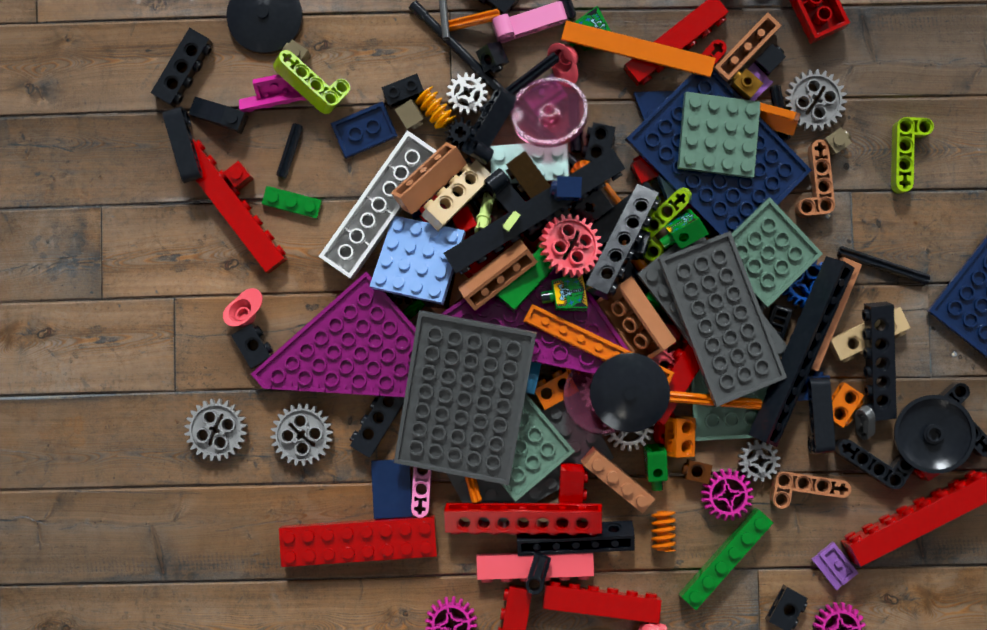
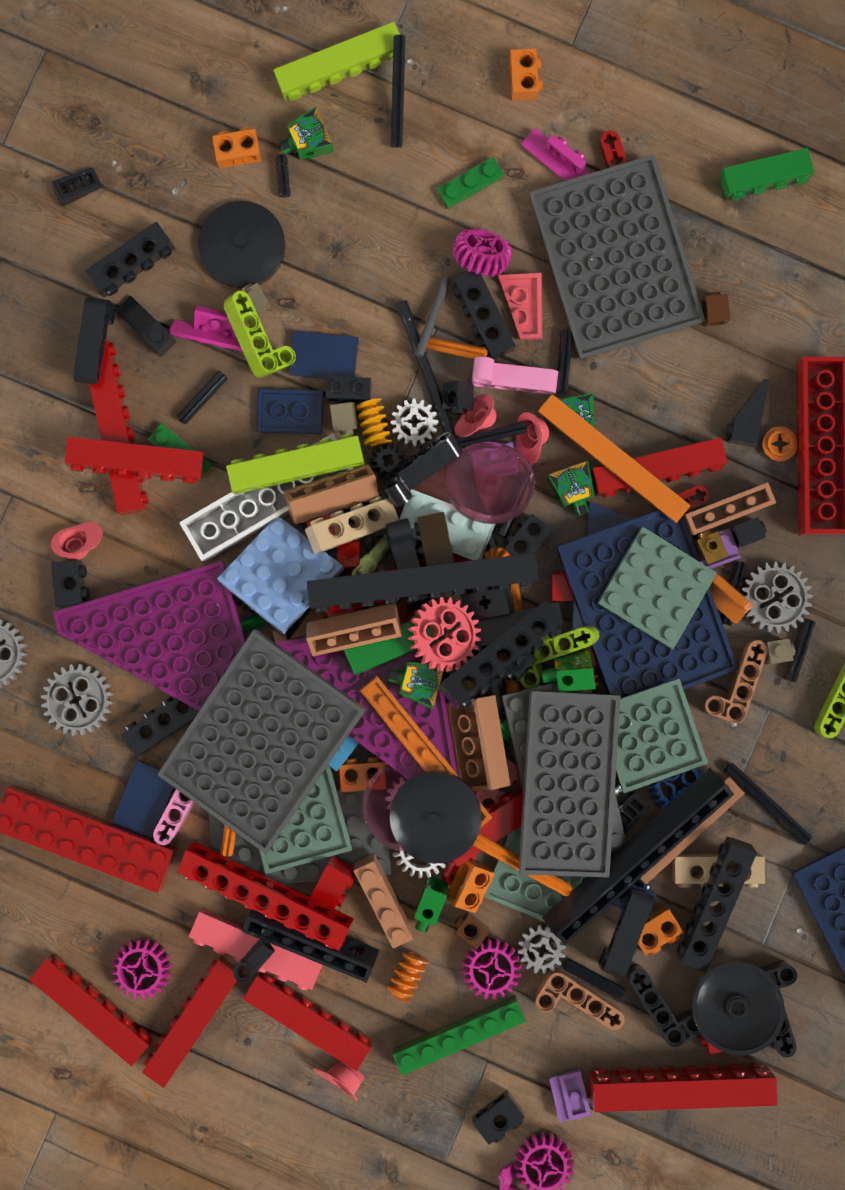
camera: 20 degrees right, 0 degrees up
red brick [223,161,254,190] -> none
yellowish green tile [502,211,521,232] -> none
dark blue brick [550,176,582,201] -> none
dark grey beam [855,405,875,440] -> none
none -> black slope [52,167,102,206]
none -> red brick [65,437,204,484]
none -> lime brick [226,434,365,495]
none -> dark blue tile [289,331,359,379]
none -> coral piece [454,394,497,437]
none -> torso [546,461,594,517]
none -> black axle [563,958,625,999]
none -> black axle [784,619,816,683]

